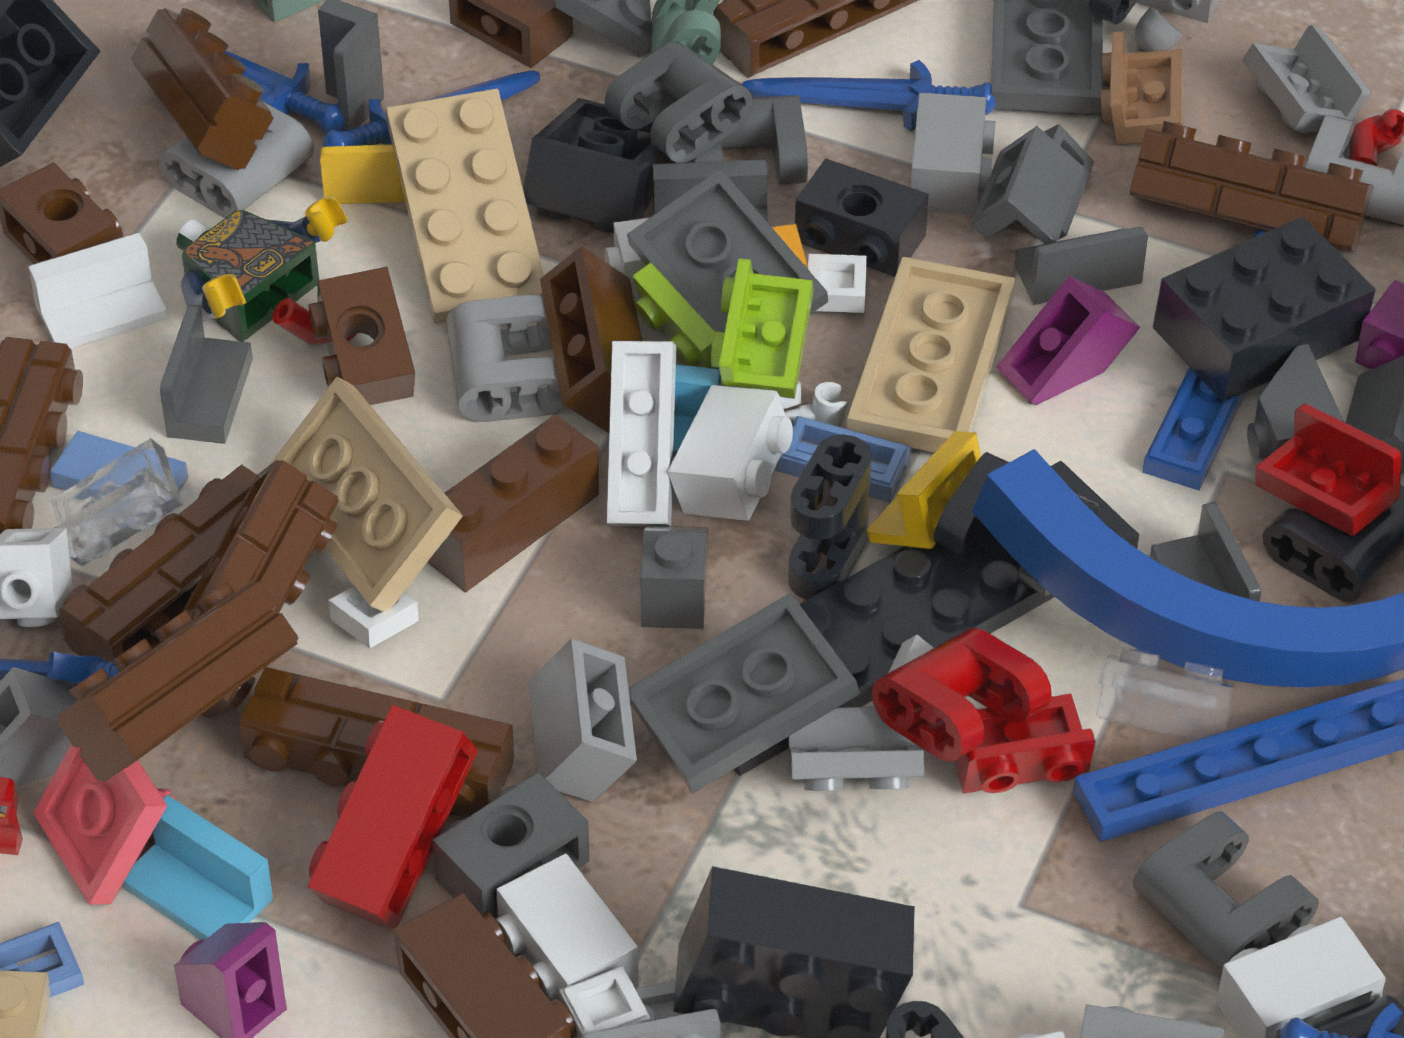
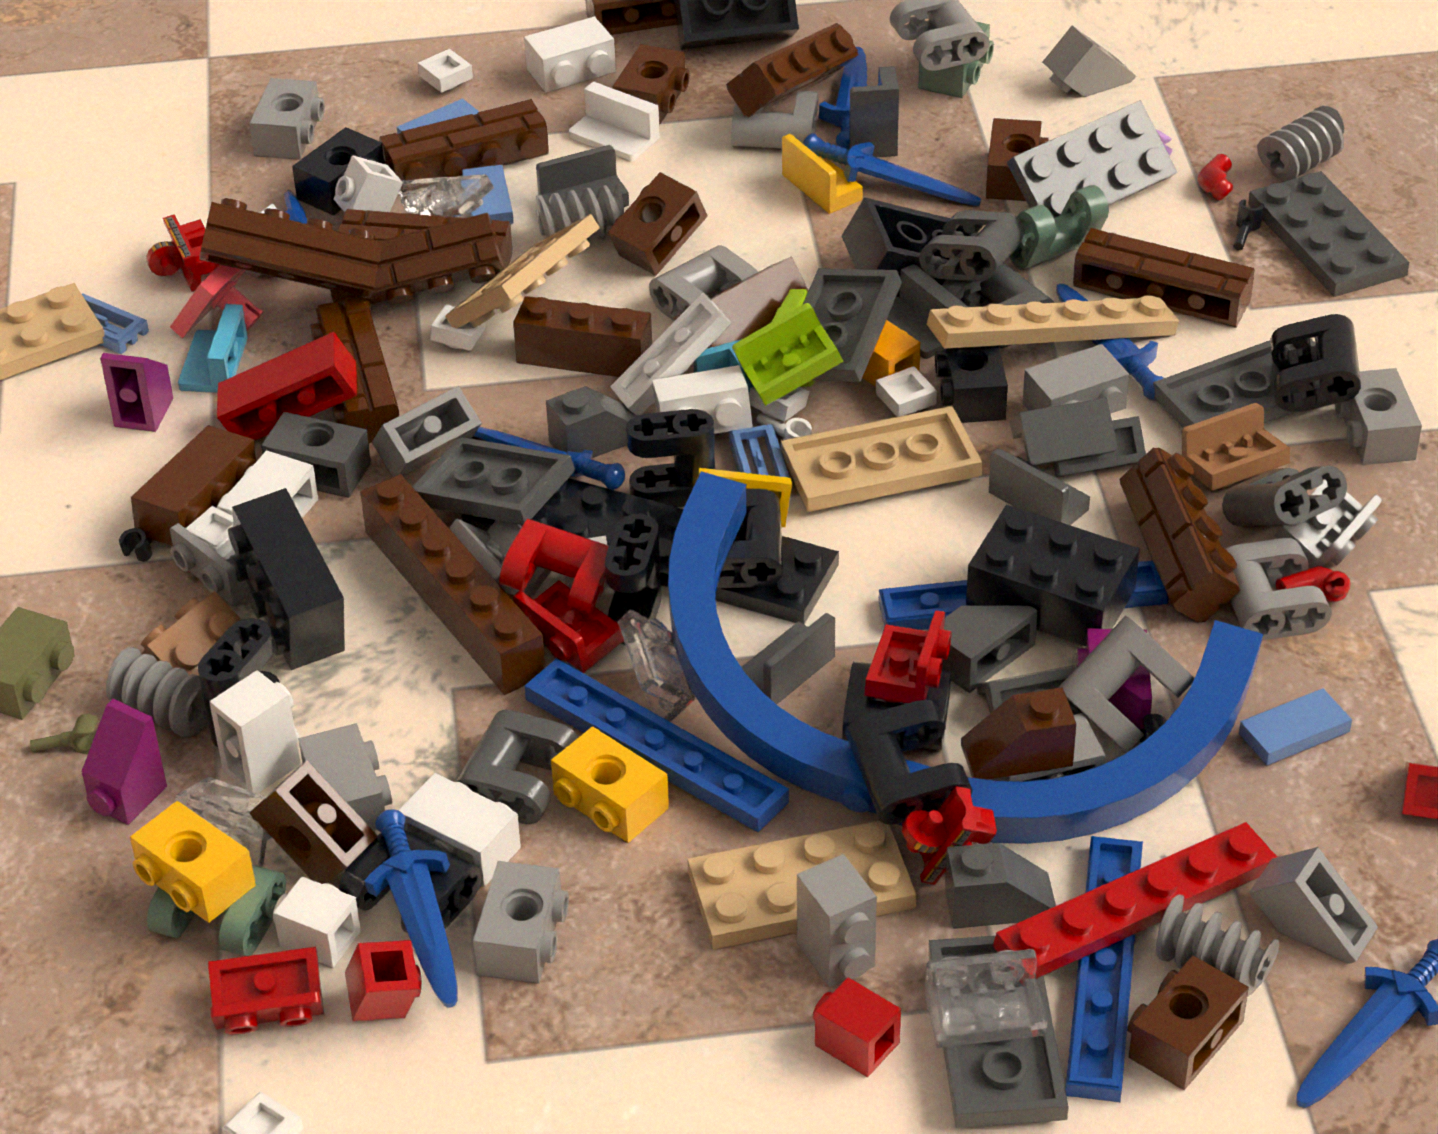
camera: 60 degrees right, 5 degrees down
torso [176,195,348,342] -> none
tan plate [386,88,544,323] -> none
magenta slope [996,276,1141,405] -> none
light grey hinge [1135,7,1183,52] -> none
none -> reddish brown brick [360,474,545,695]
none -> blue sword [474,427,625,490]
none -> light grey piece [536,183,624,241]
none -> yellow brick [551,726,669,843]
none -> black connector [605,514,662,645]
none -> tan plate [927,296,1179,349]
none -> dark grey connector [1222,465,1347,527]

